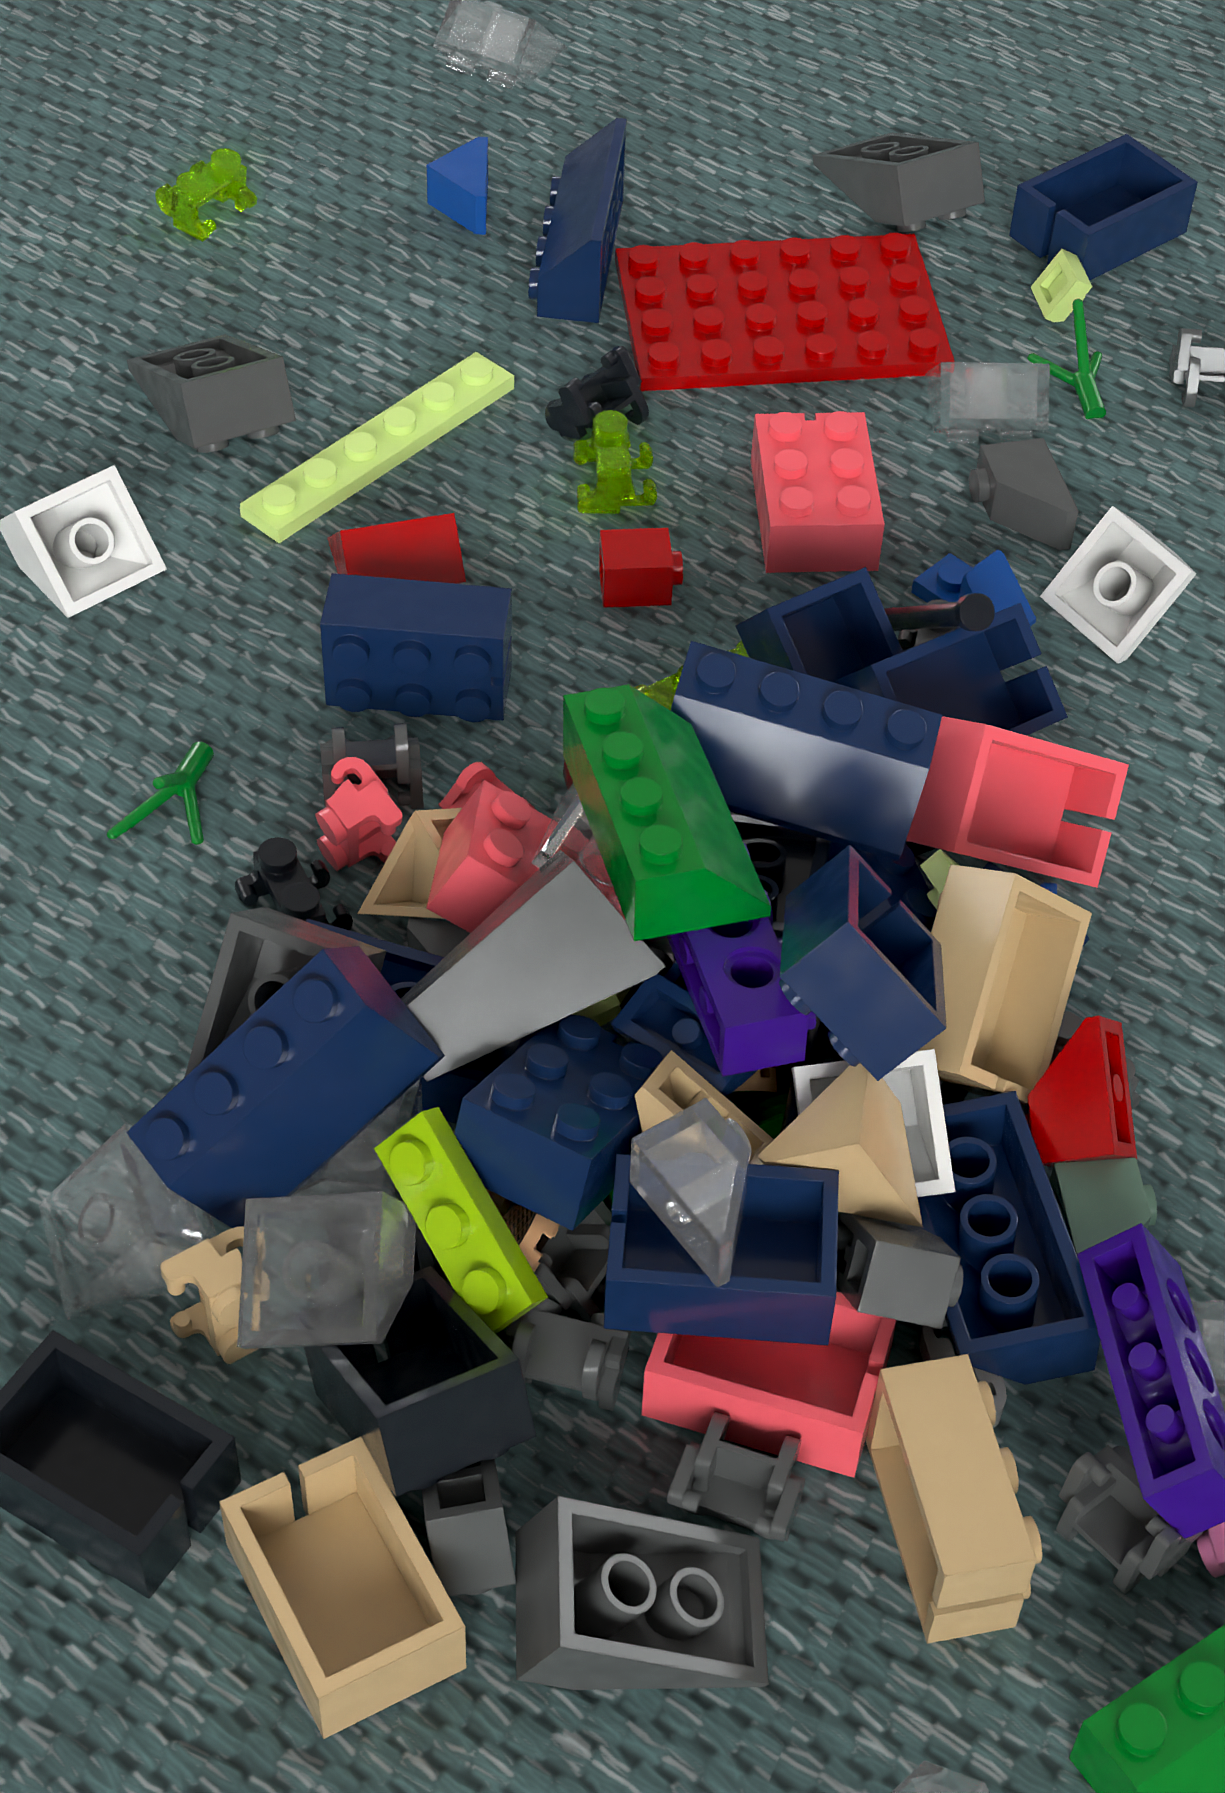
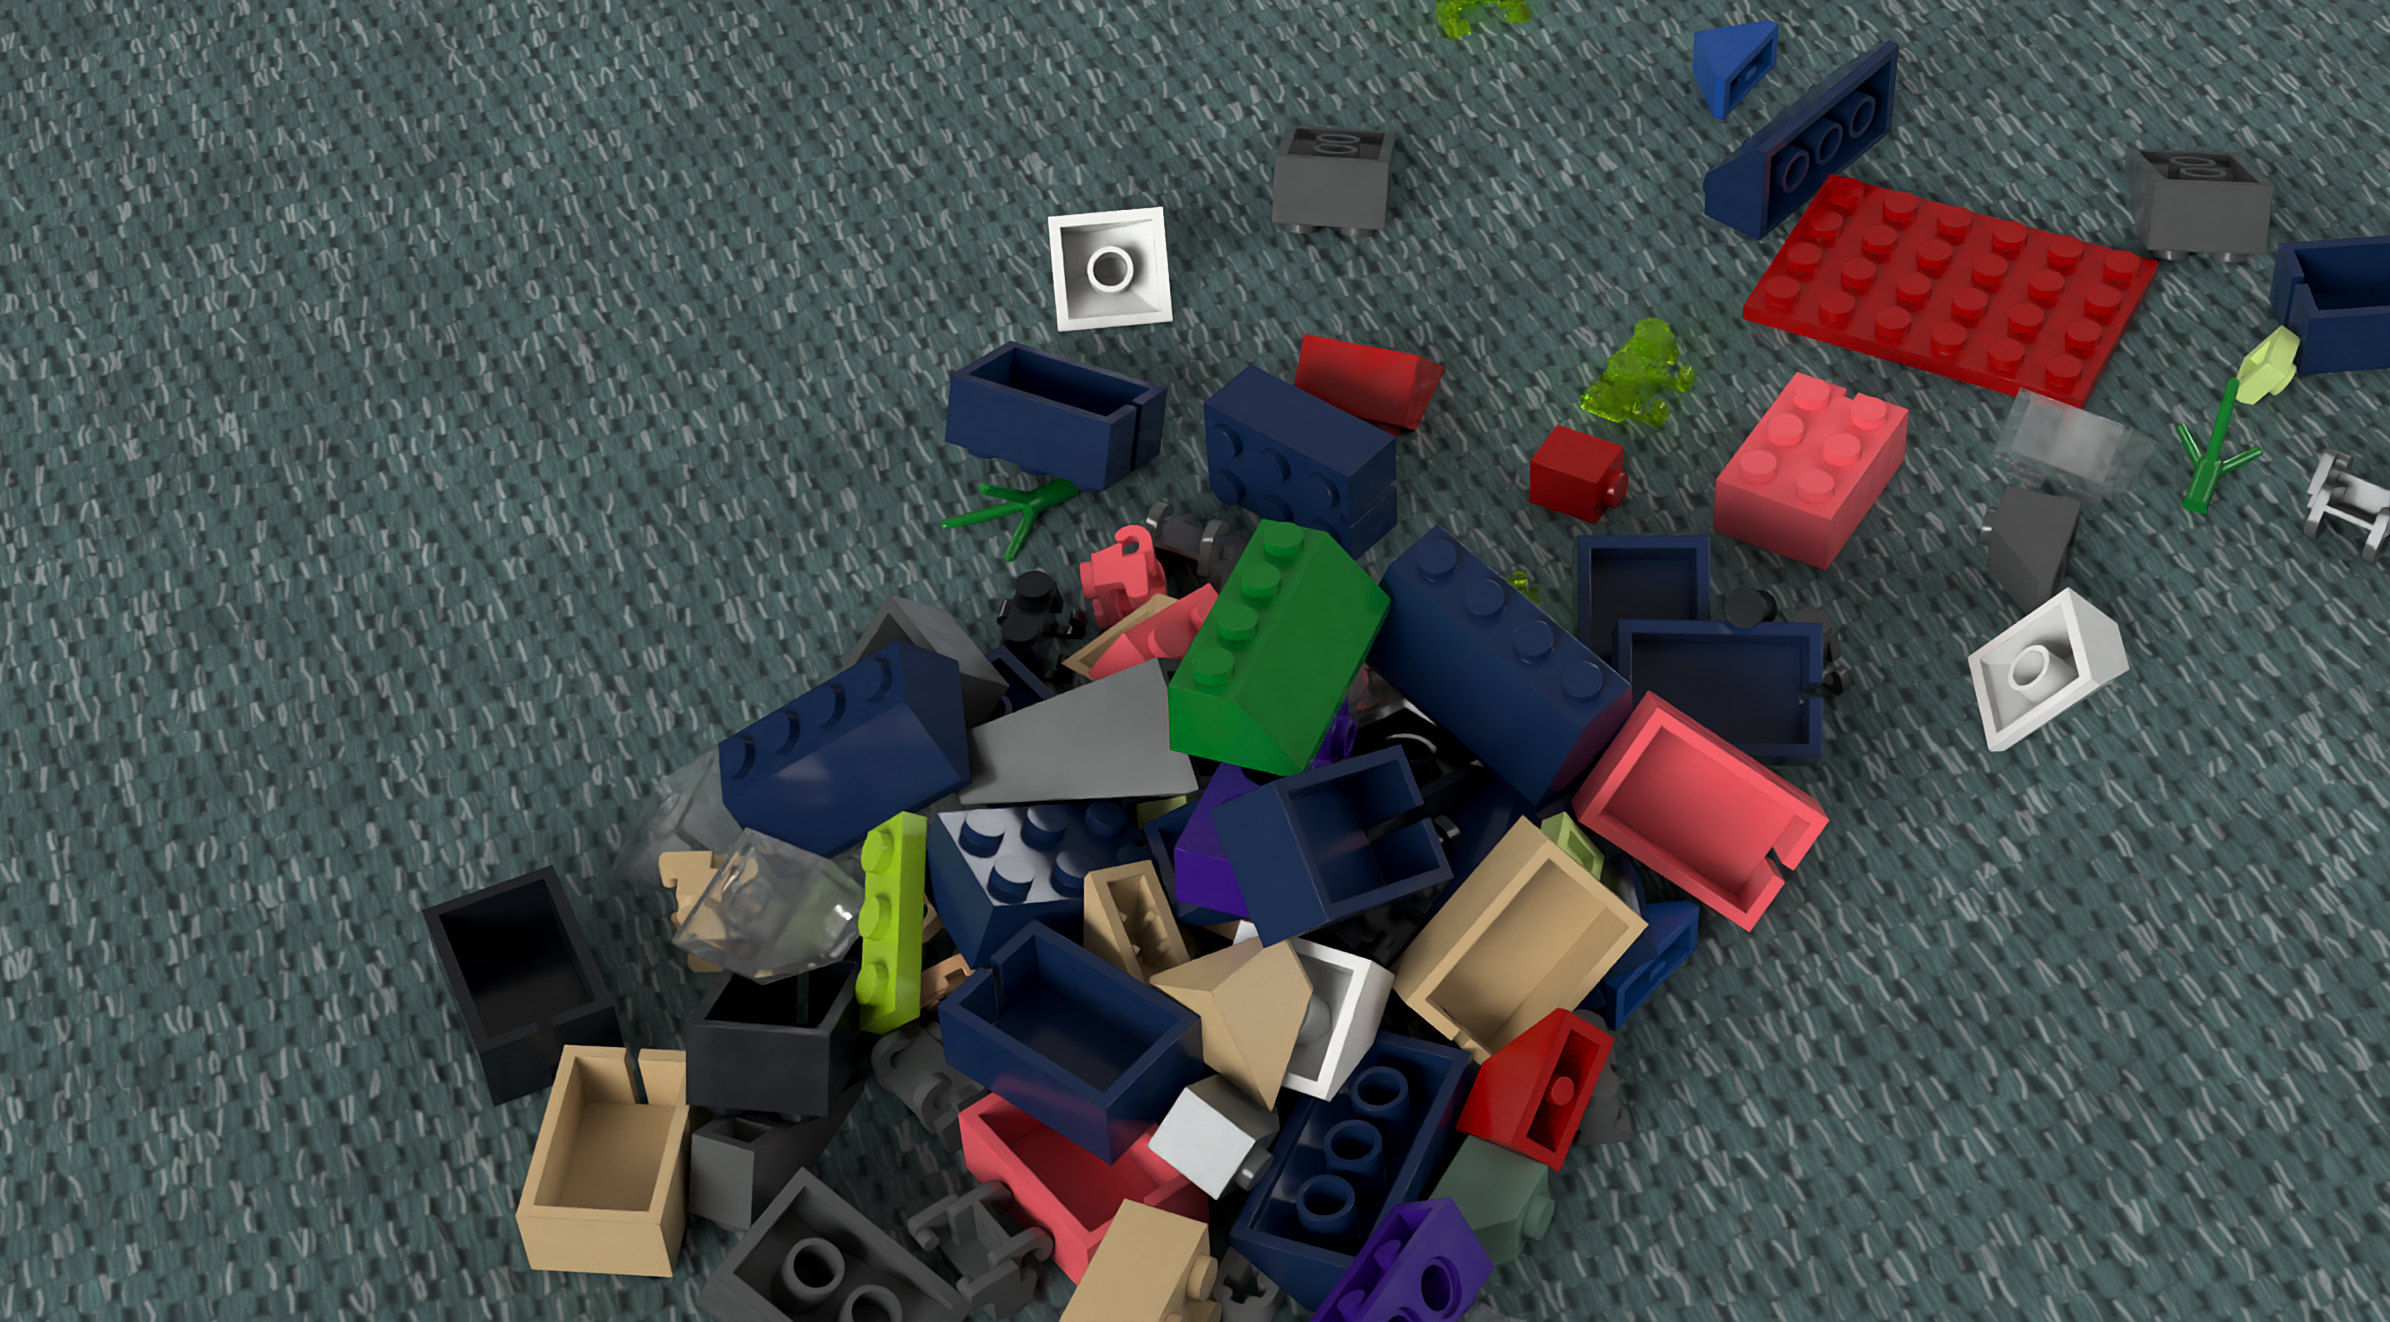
camera: 40 degrees right, 5 degrees down
yellowish green plate [240,352,514,543] -> none
black piece [545,346,649,452] -> none
clear slope [630,1098,752,1288] -> none
blue slope [911,549,1036,626] -> none
none -> dark blue piece [945,341,1168,492]

